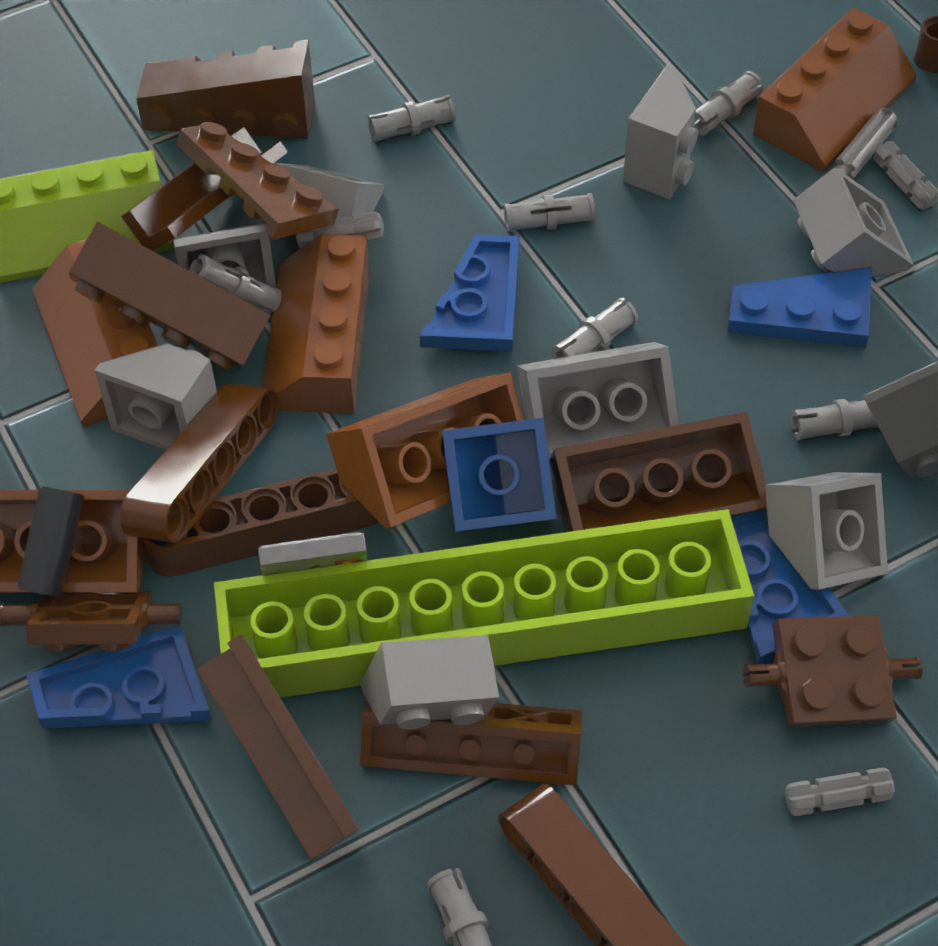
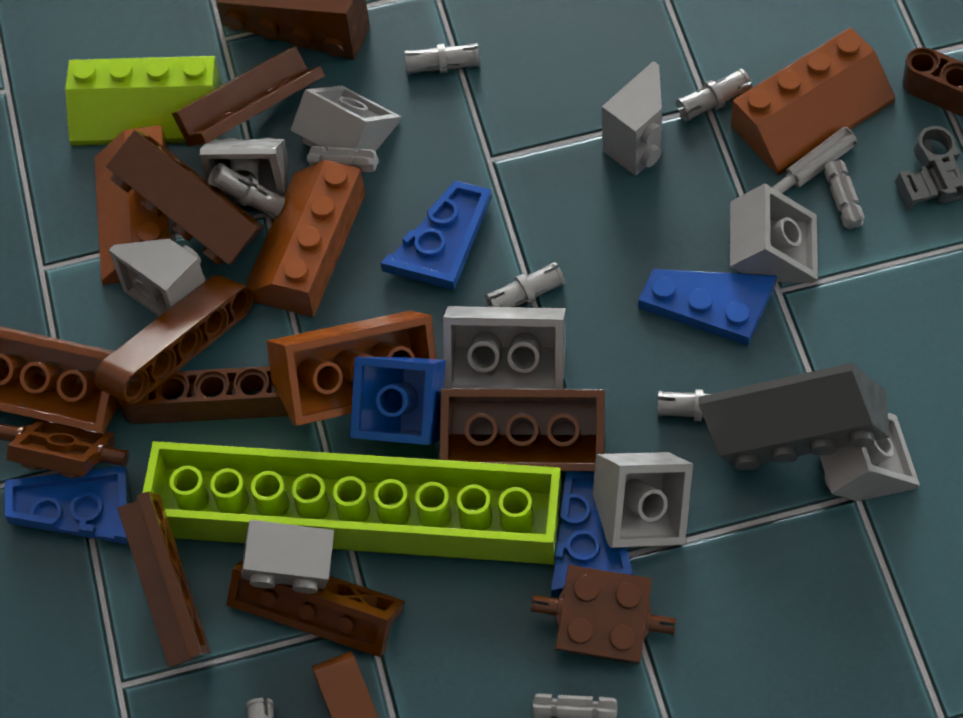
camera: 20 degrees right, 5 degrees up
black brick [18,486,84,597] -> none
reddish brown wing [177,122,339,240] -> none
flat silver tile [258,532,367,575] -> none
light grey pin [504,193,595,232] -> none

